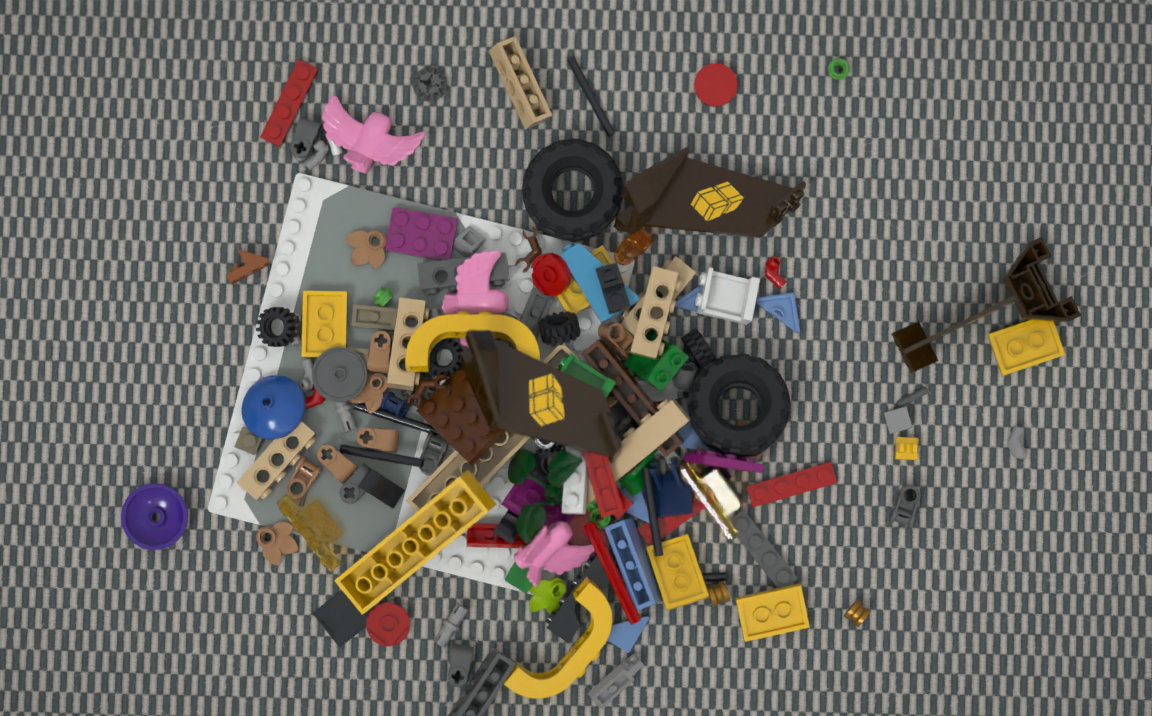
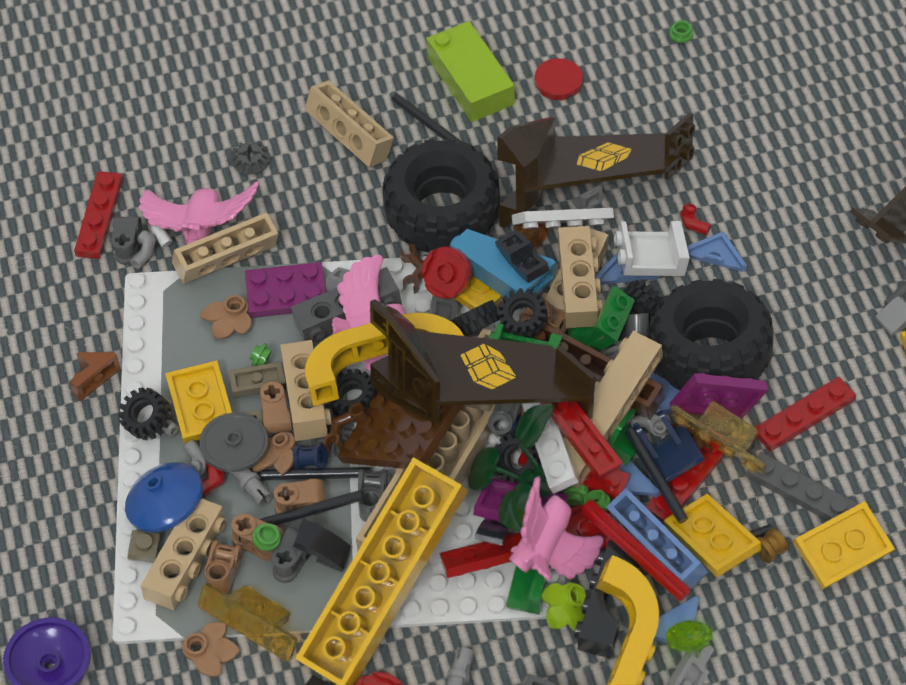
camera: 15 degrees left, 30 degrees down
none -> tan brick [172,212,279,284]
none -> bright green plate [252,523,281,551]
none -> lime brick [426,21,515,122]
none -> black tyre [498,288,548,339]
none -> white plate [512,208,614,229]
none -> clear neon green gear [666,621,713,654]

